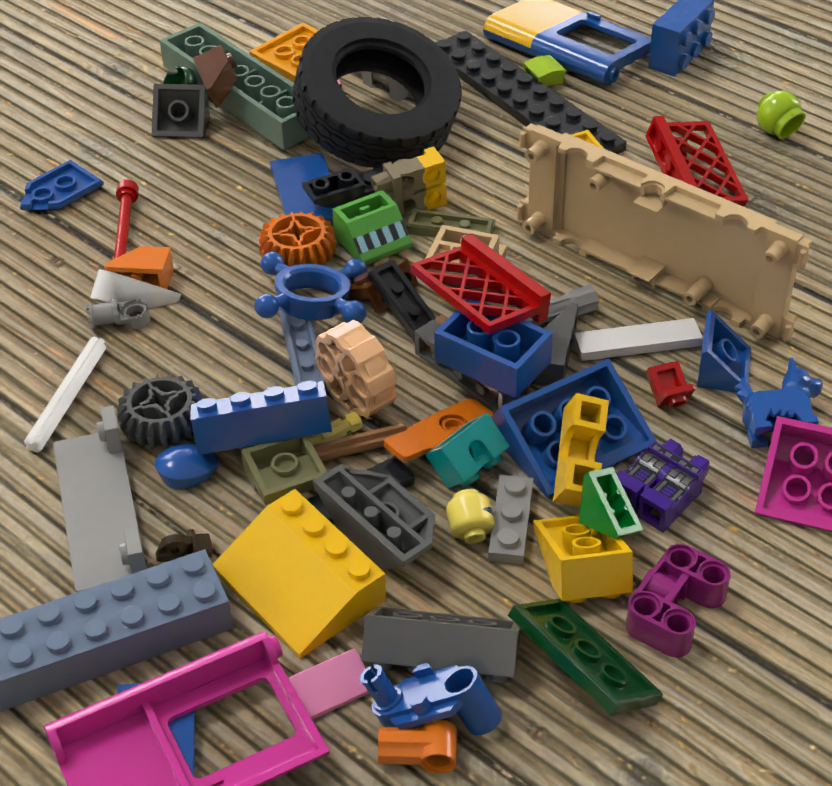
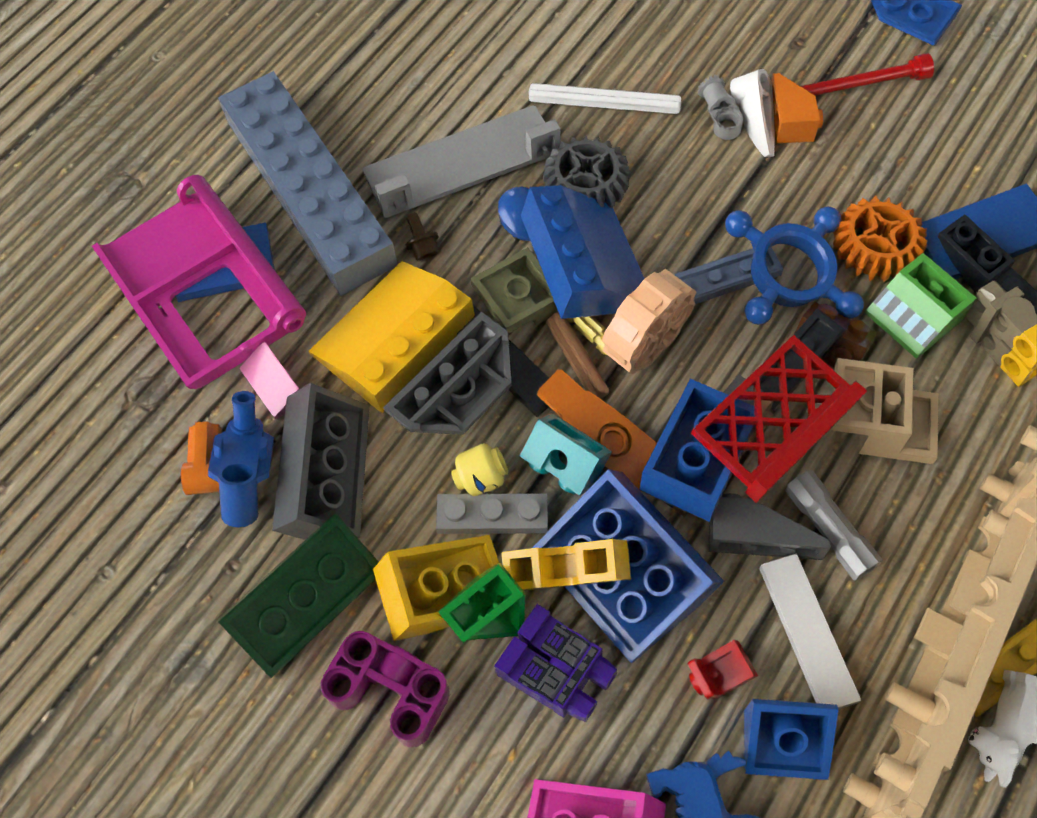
camera: 85 degrees right, 20 degrees up
olive tile [406,209,495,237] -> none

